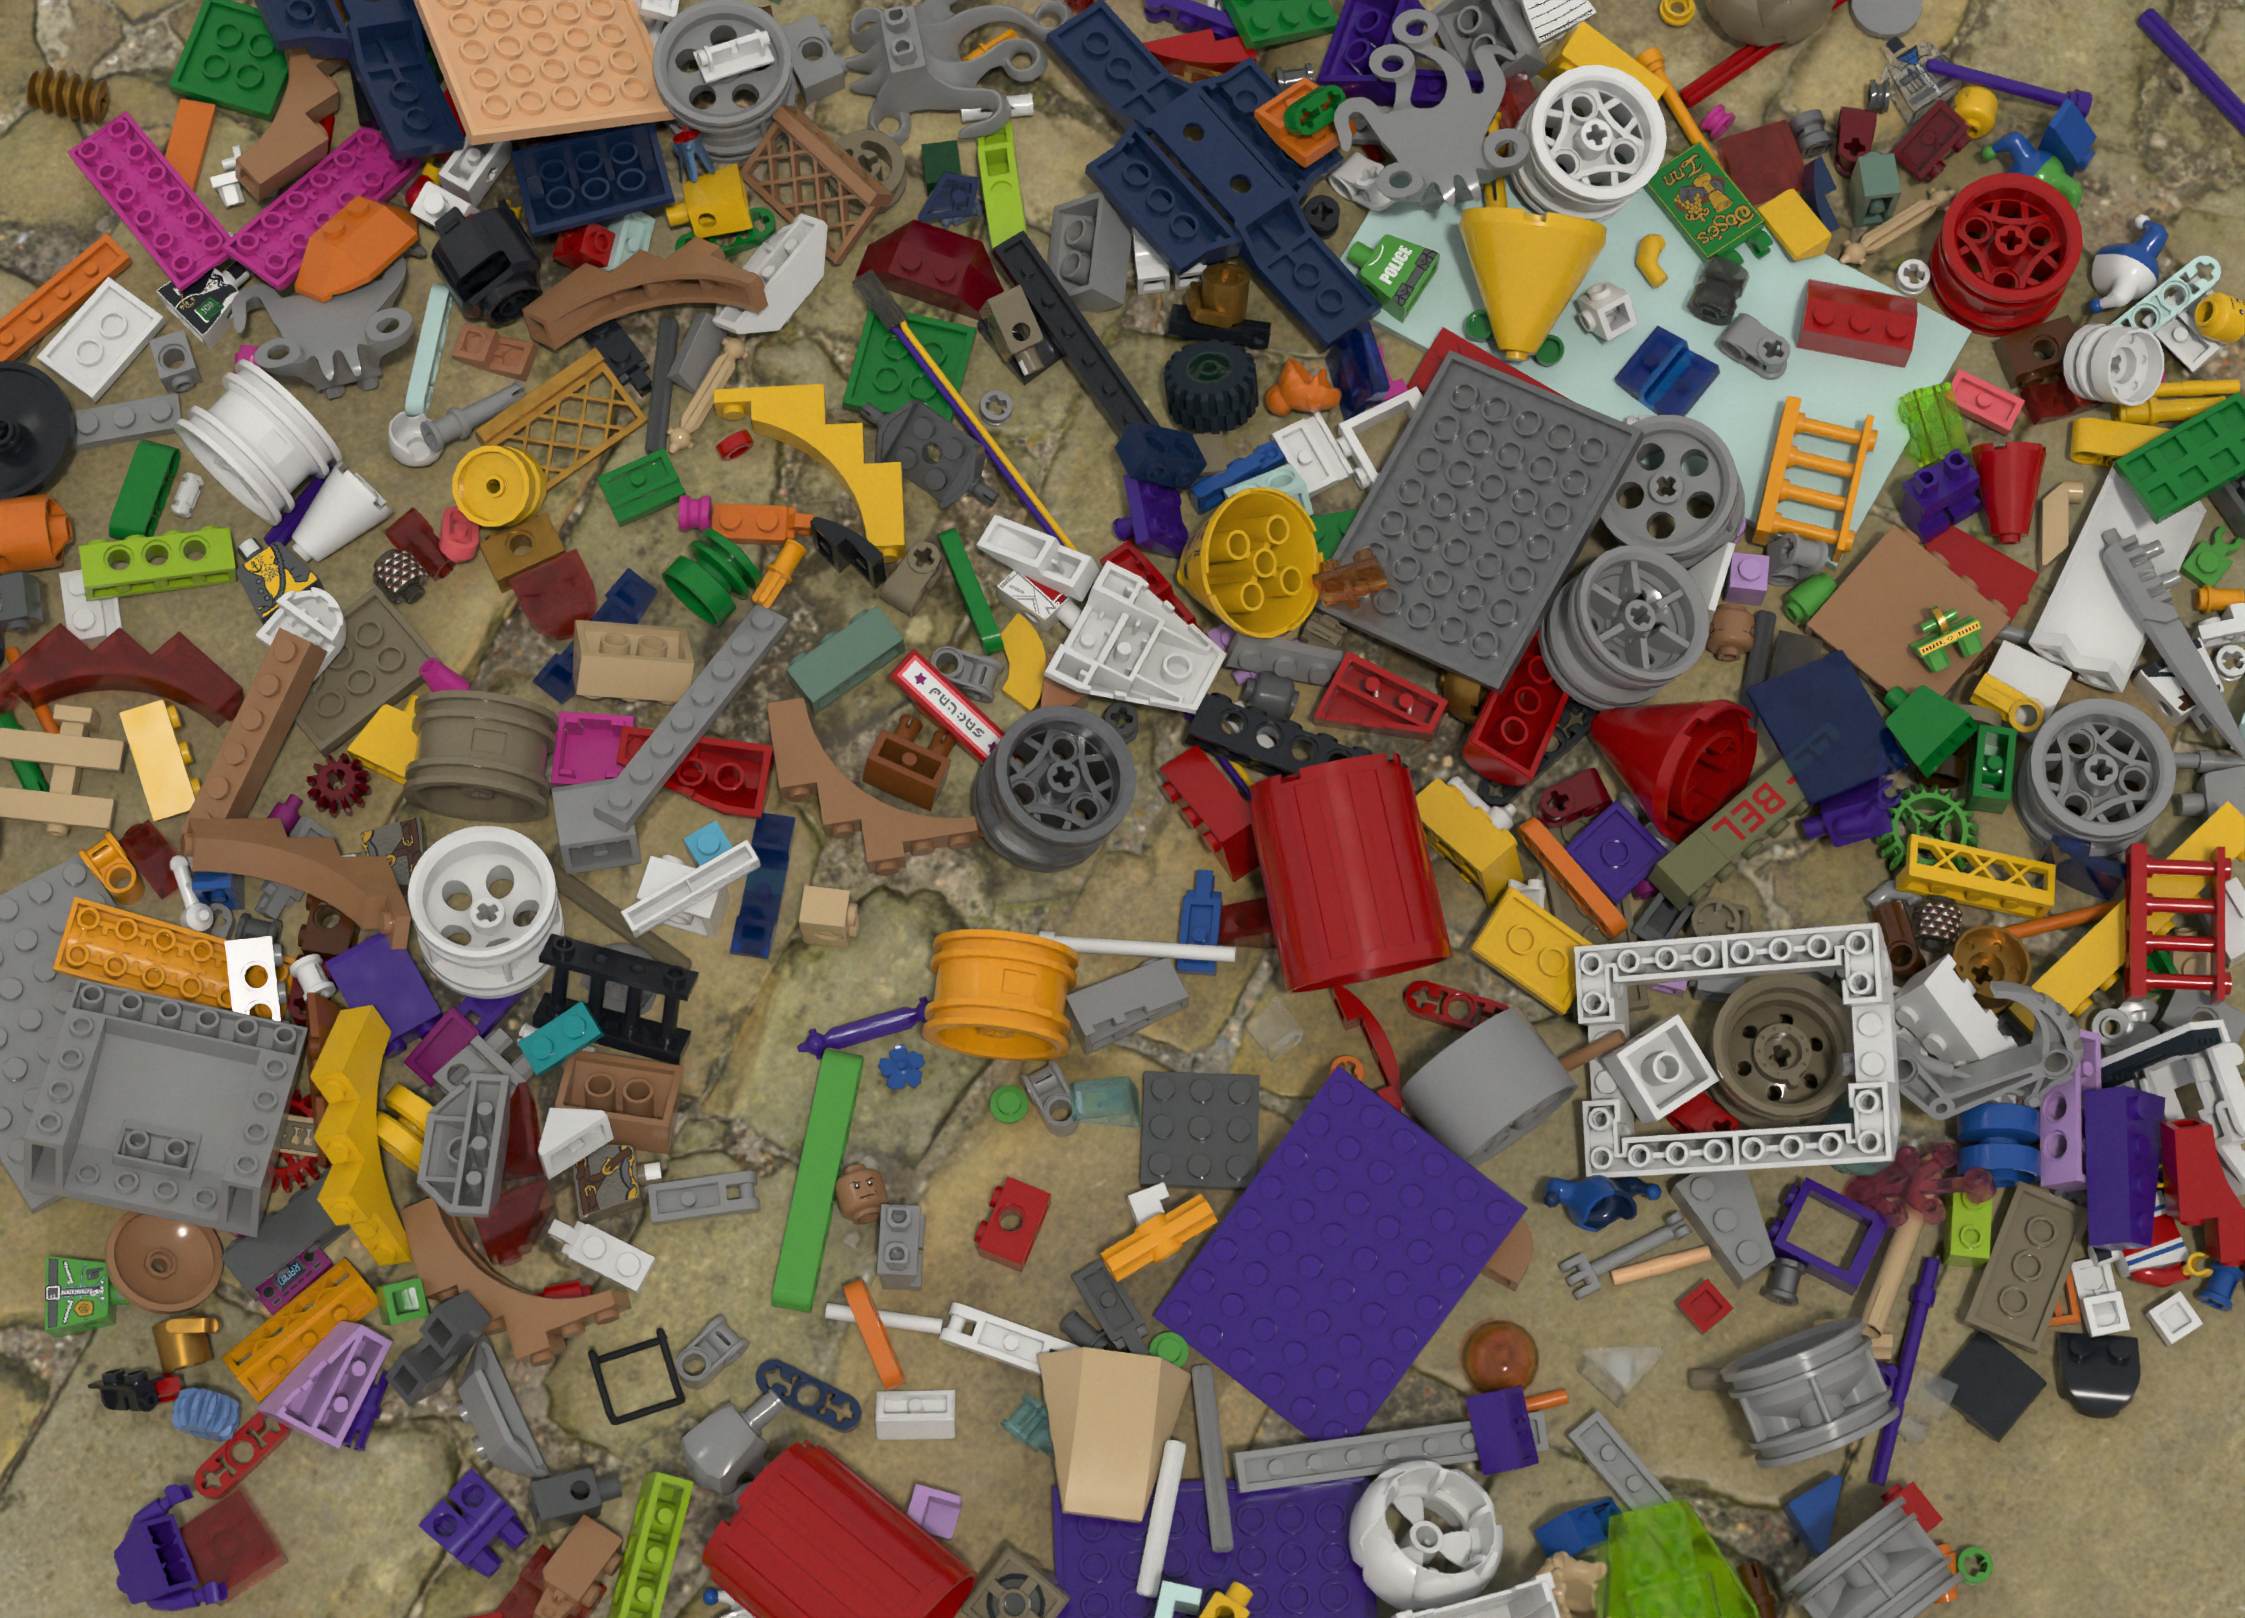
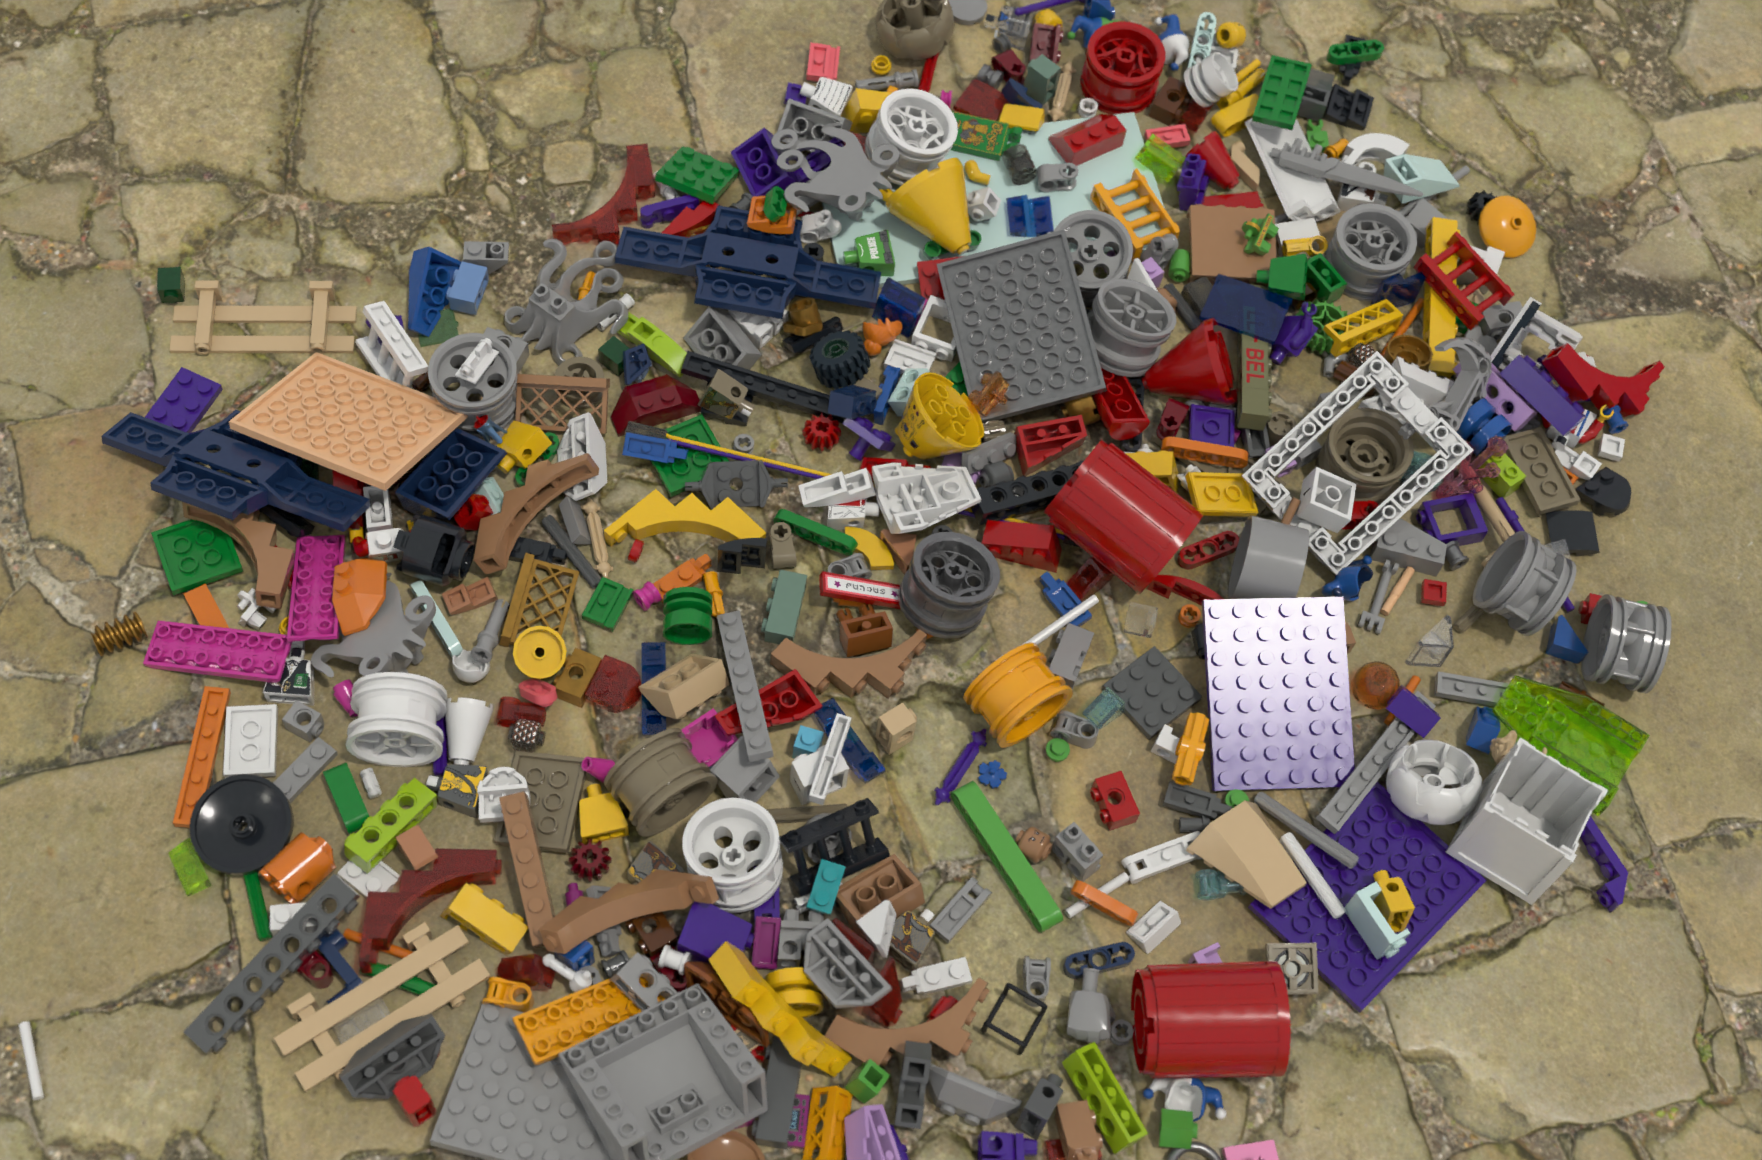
camera: 50 degrees left, 10 degrees down
none -> nougat slope [396,824,438,870]
none -> blue hinge [622,432,688,463]
none -> red gear [802,413,841,452]
none -> light grey pin [855,69,919,91]

